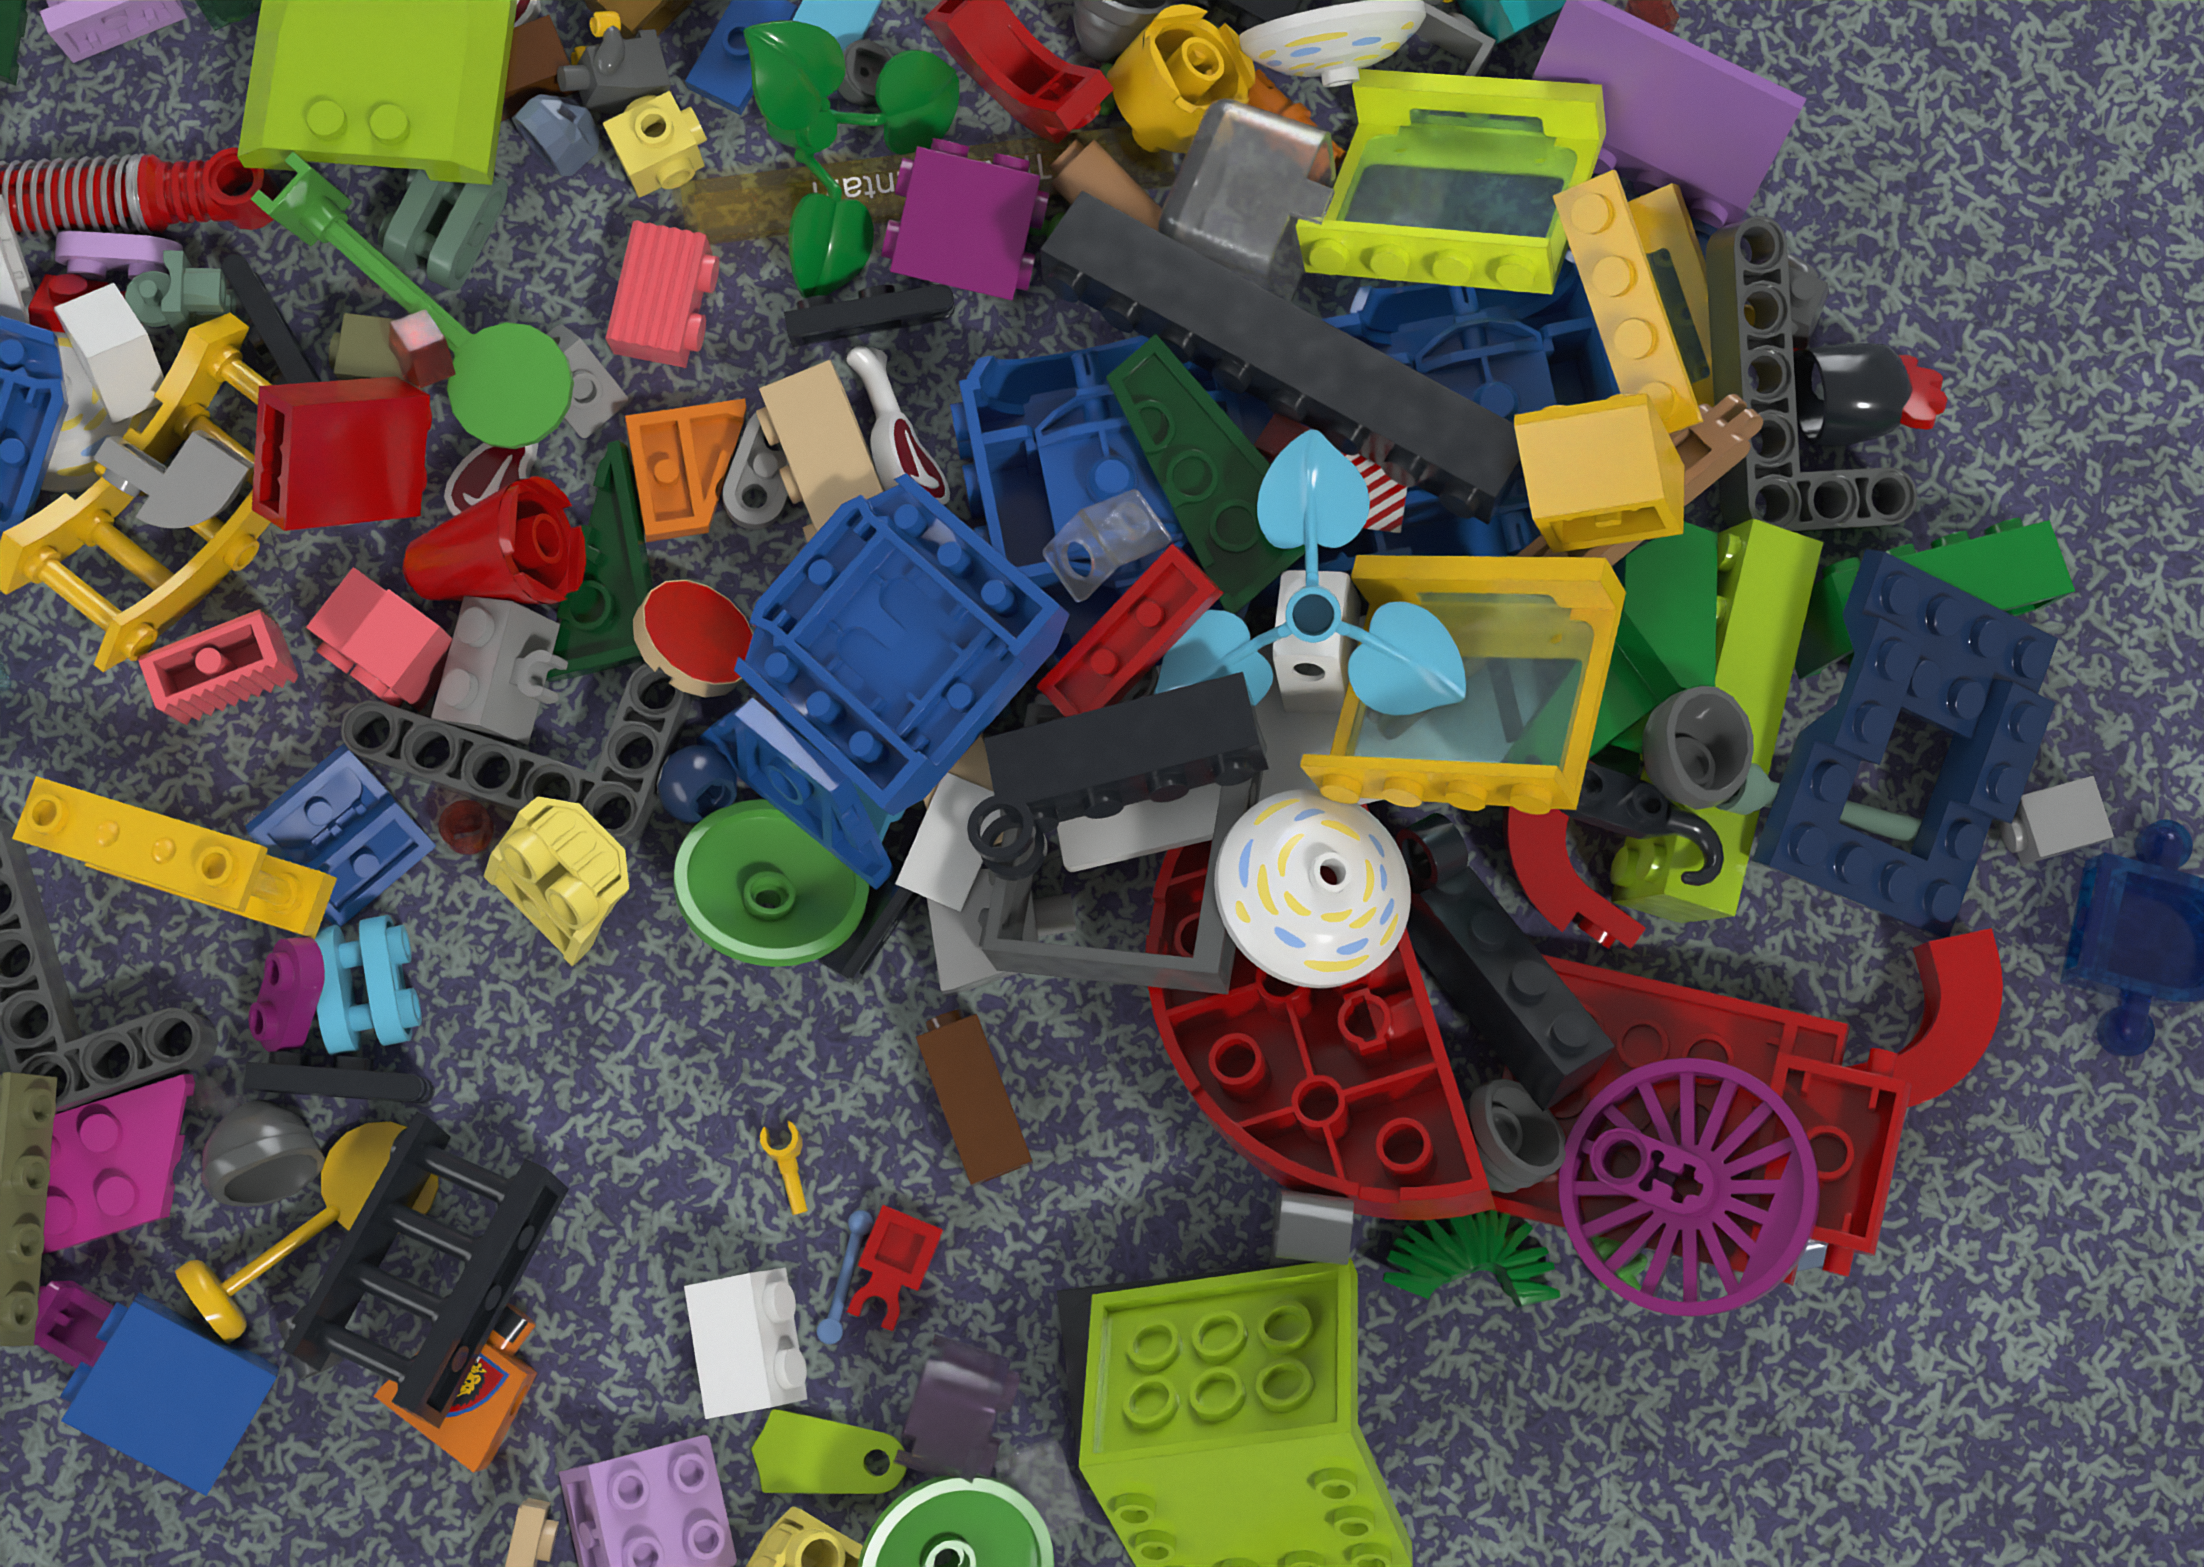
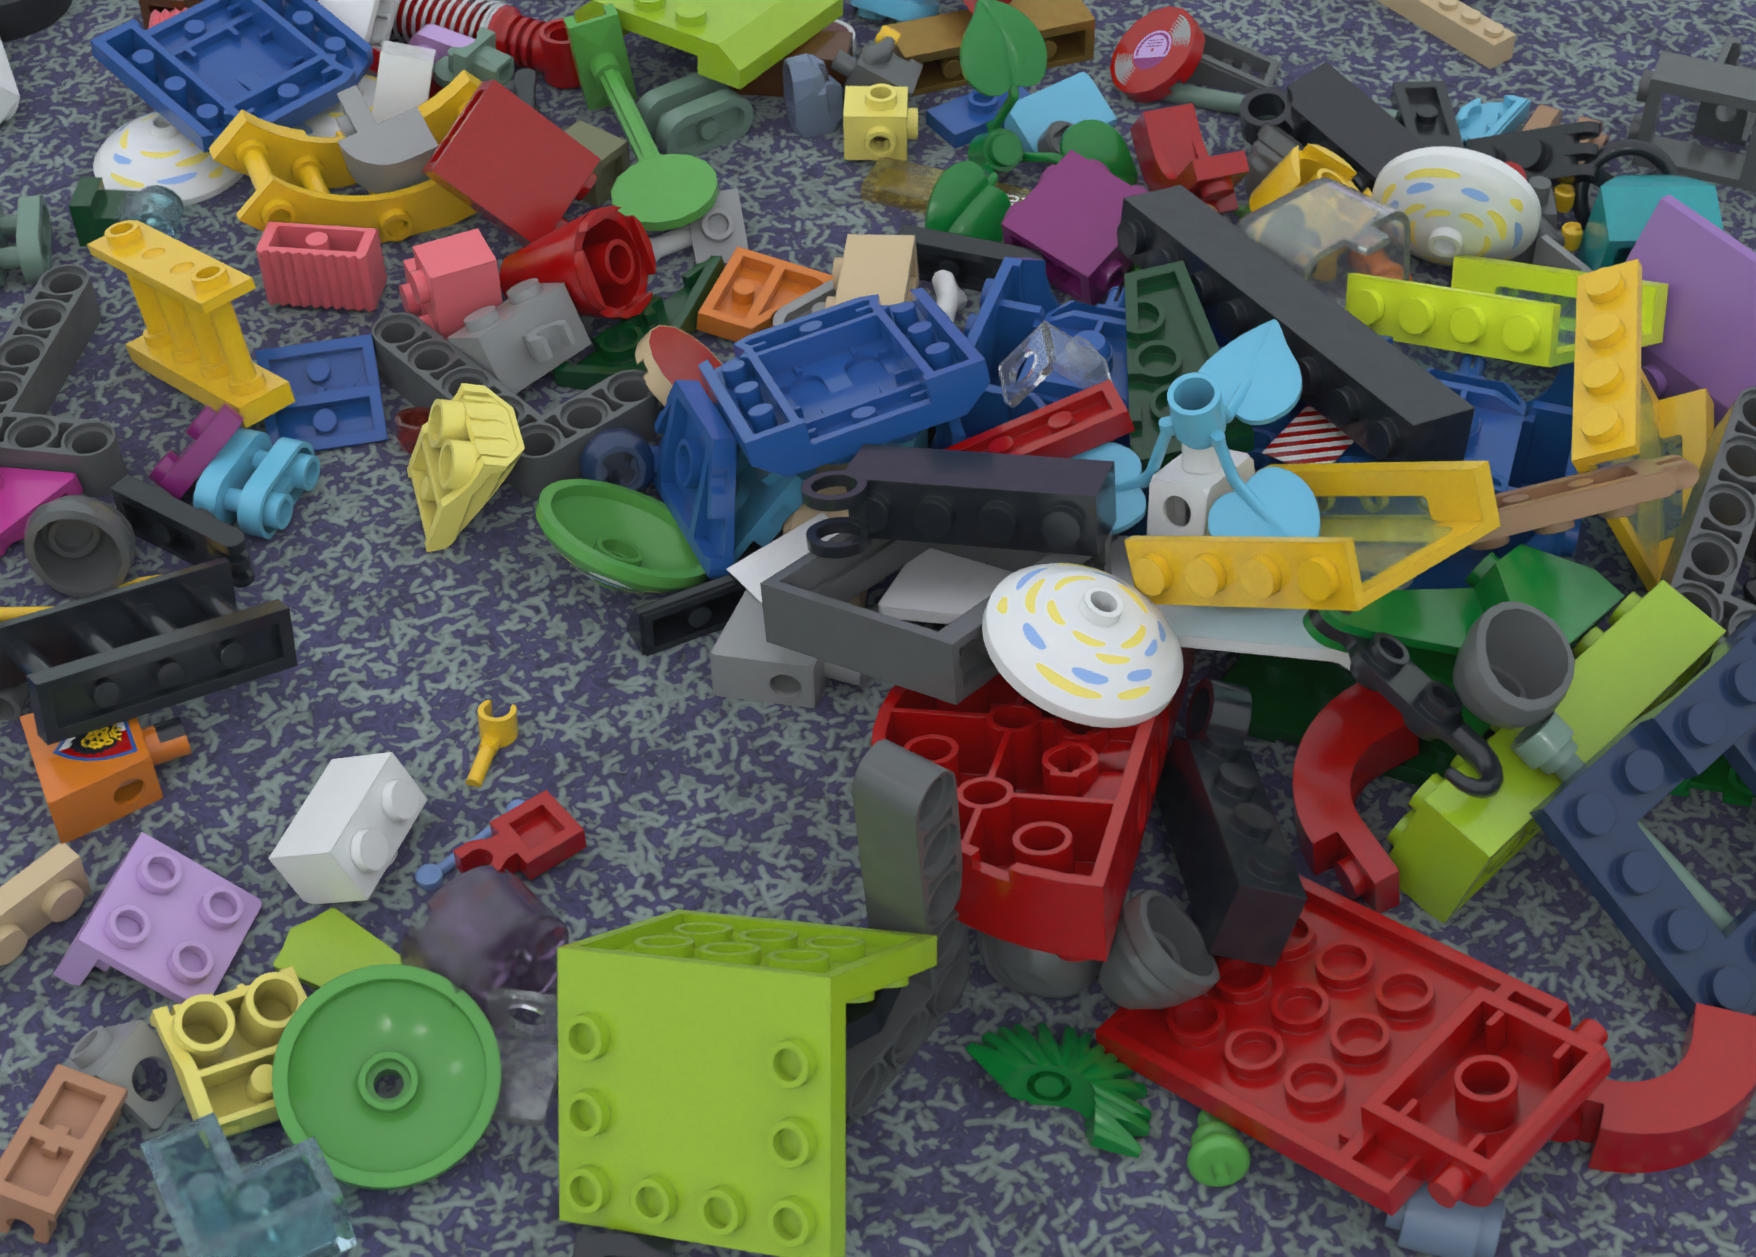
camera: 30 degrees right, 35 degrees down
clear red piece [389,309,456,388] -> none
coral brick [605,220,719,368] -> none
reddish brown brick [916,1009,1033,1187] -> none
yellow slope [1514,393,1685,553] -> none
magenta piece [1559,1058,1820,1317] -> none

